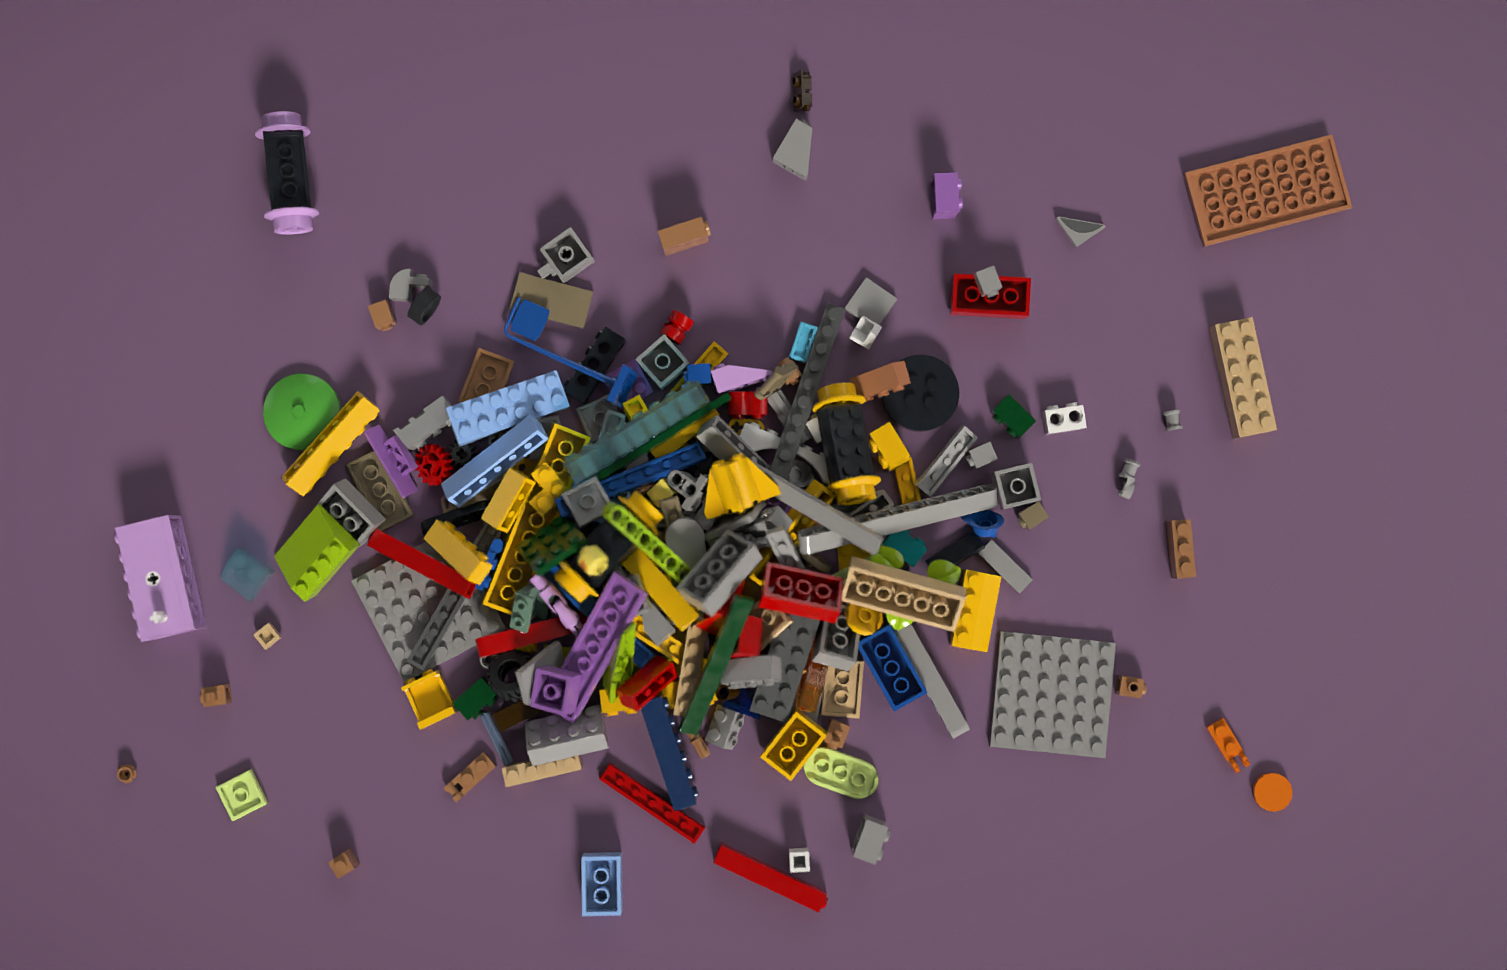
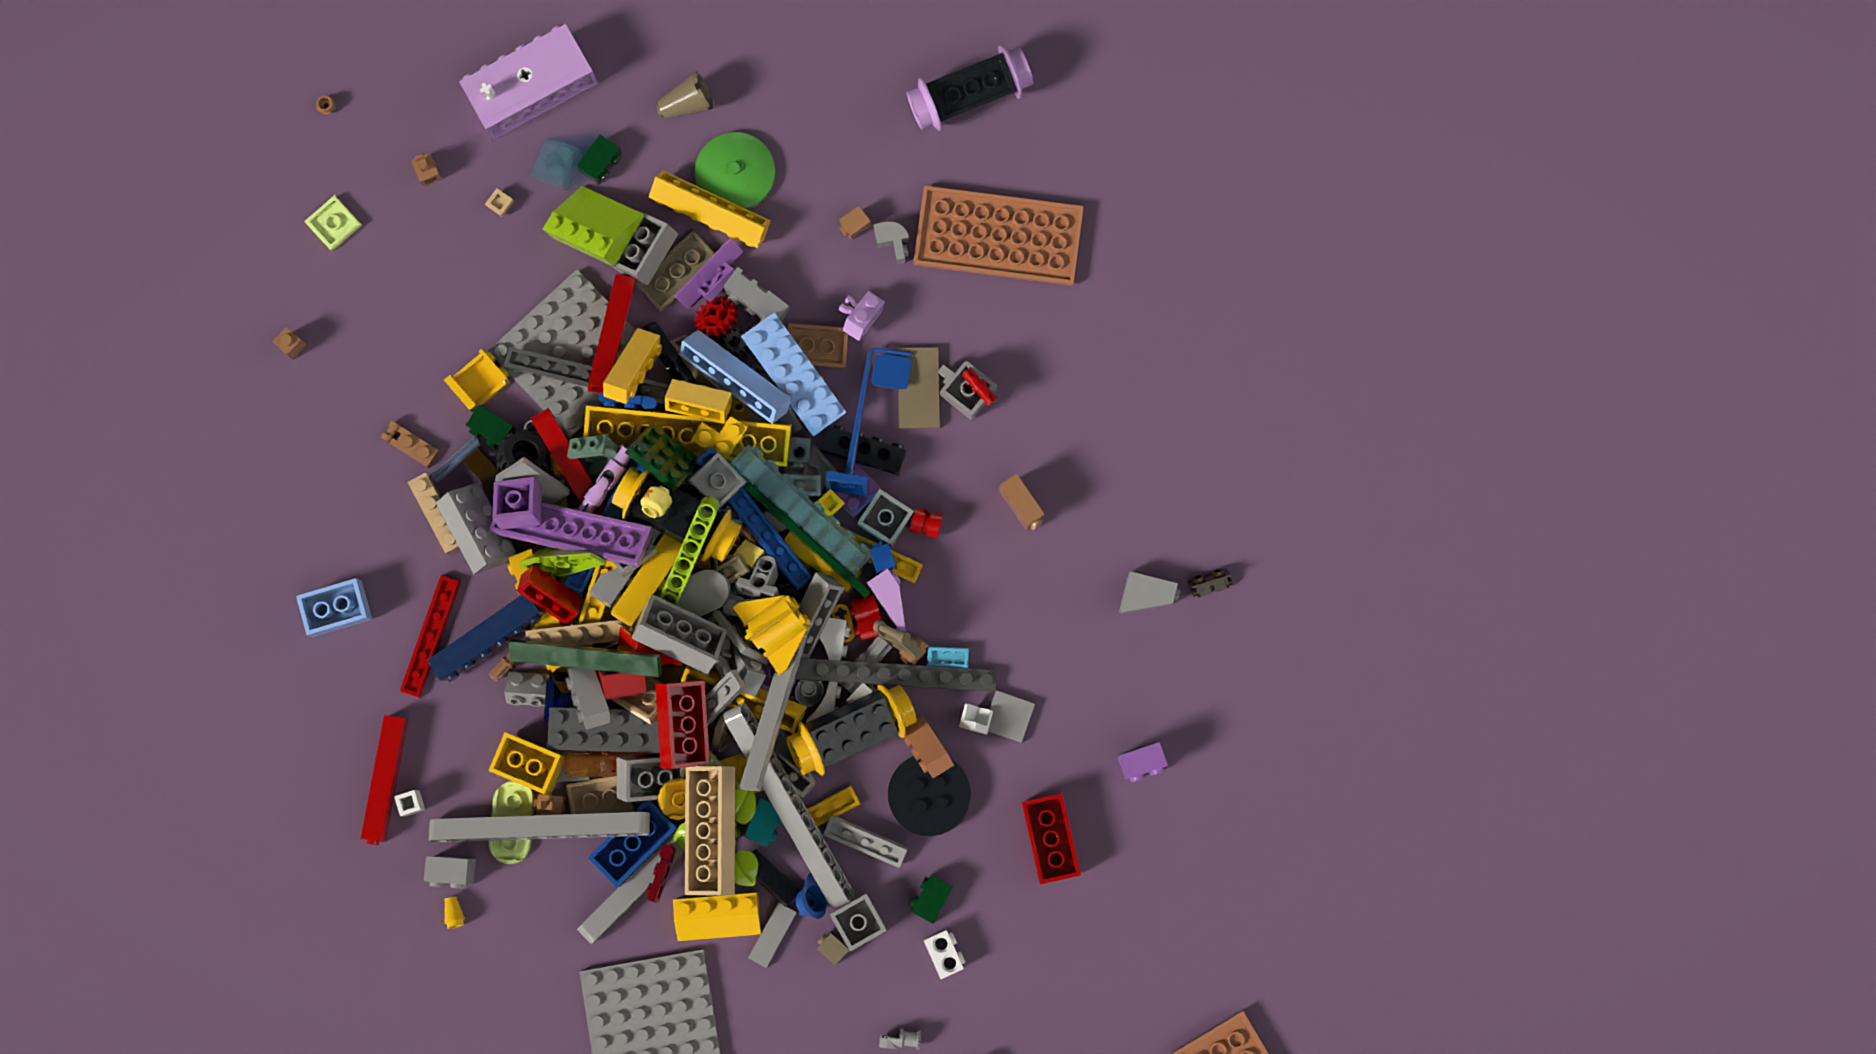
camera: 75 degrees right, 5 degrees down
black tyre [407,287,441,325] -> none
yellow brick [868,422,910,472] -> none
light grey brick [966,442,998,469] -> none
light grey brick [973,266,1002,298] -> none
tile [1056,217,1106,248] -> none
none -> light grey beam [429,812,650,843]
none -> yellow cone [444,896,465,929]
none -> dark green brick [576,134,622,185]
none -> dark red hinge [646,844,676,903]
none -> dark tan cone [656,71,714,119]
none -> dark grey brick [788,437,813,469]
none -> lavender brick [839,291,885,341]
none -> nougat plate [913,186,1084,286]
none -> red pin [961,367,998,406]

